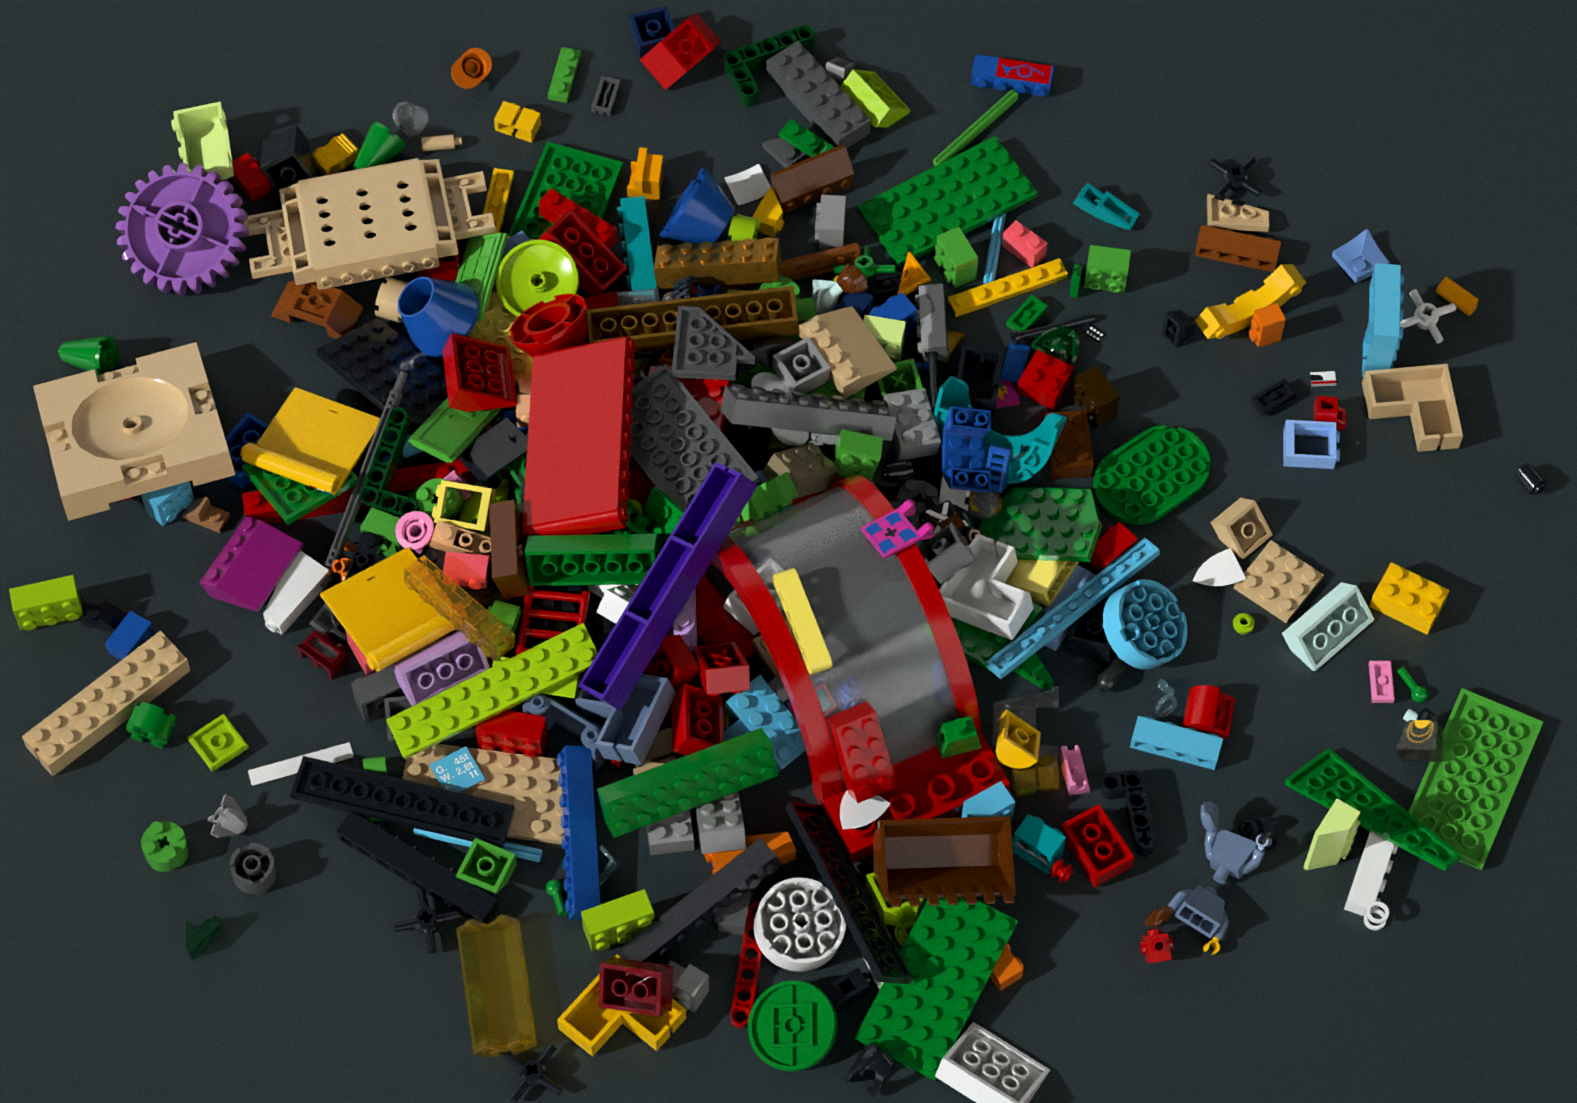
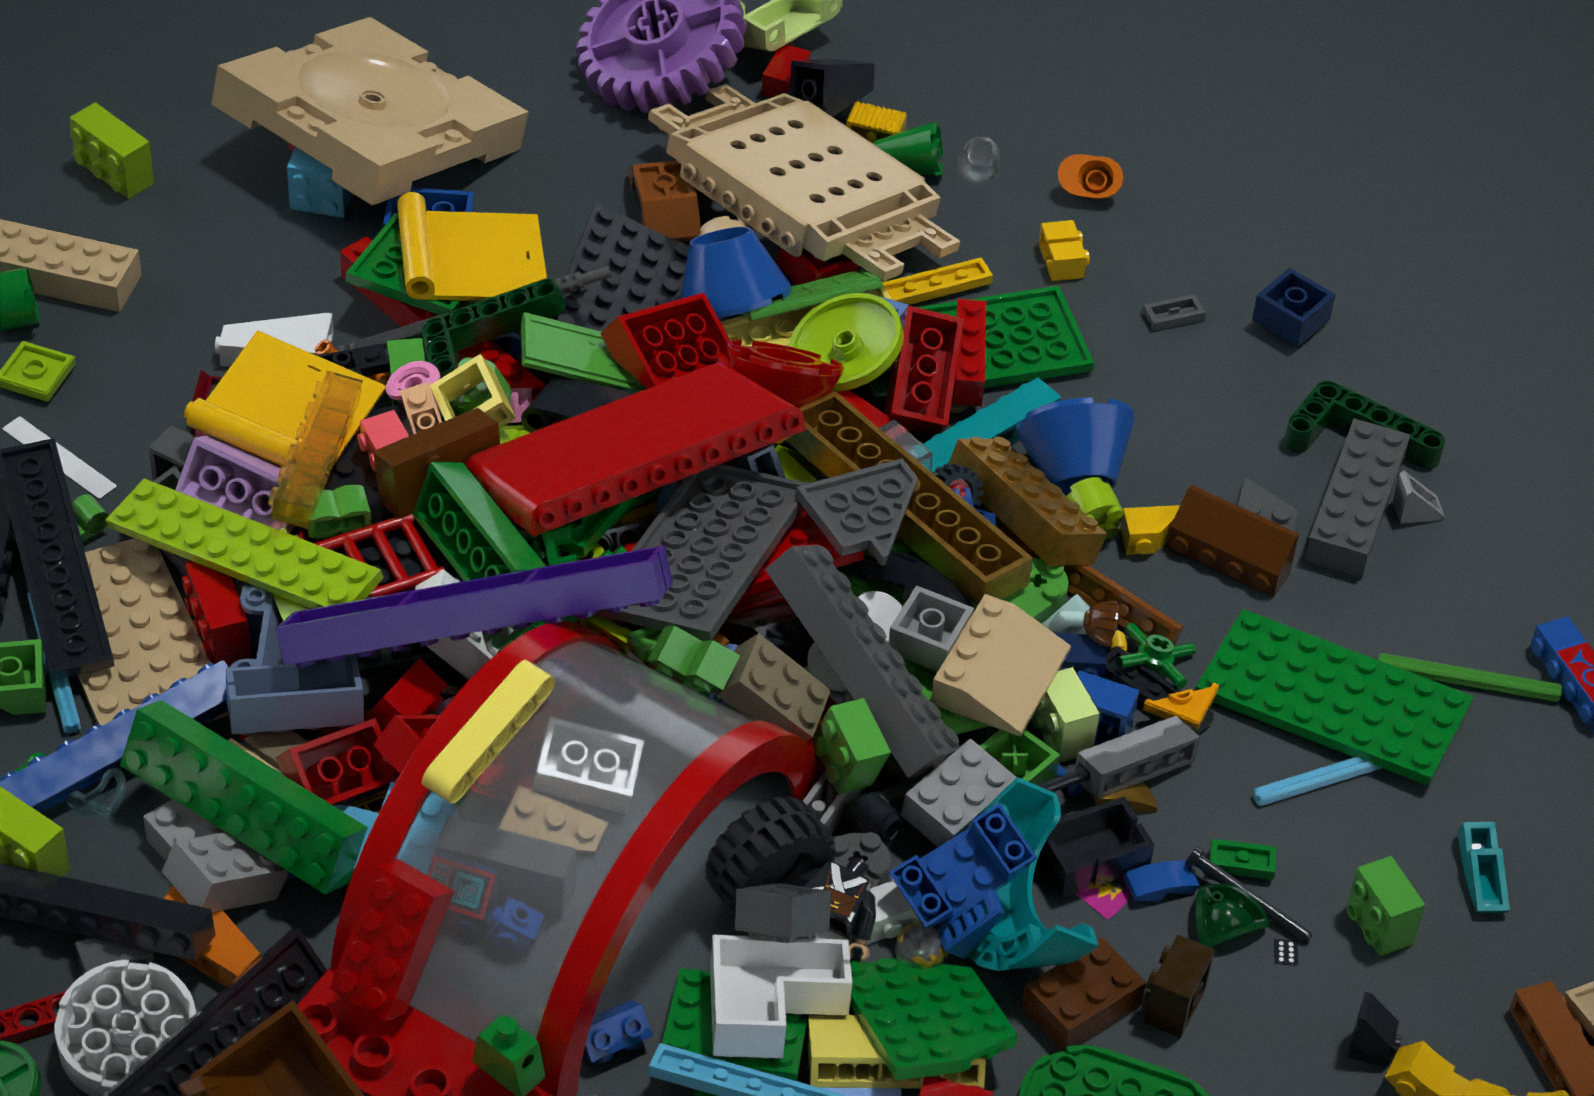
camera: 55 degrees right, 15 degrees down
green cone [58,336,119,375] -> none
black slope [80,601,127,633] -> none
blue brick [105,611,154,660] -> none
medium nougat slope [182,497,230,533] -> none
magenta slope [199,516,304,612] -> none
tan cylinder [421,134,462,152] -> none
medium azure sticker [429,746,485,792] -> none
bright green plate [547,47,581,103] -> none
light orange plate [627,147,664,200] -> none
red slope [640,12,722,90] -> none
white sticker [724,164,771,205] -> none
green plate [779,119,835,157] -> none
light grey brick [815,195,846,251] -> none
lime slope [840,69,911,128] -> none
white sticker [840,791,891,829] -> none
dark pink flag [861,499,934,559] -> none
bright green brick [934,227,978,288] -> none
yellow plate [947,258,1068,317] -> none
coral brick [1002,220,1047,268] -> none
red brick [1017,350,1074,411] -> none
green tile [1069,264,1082,298] -> none

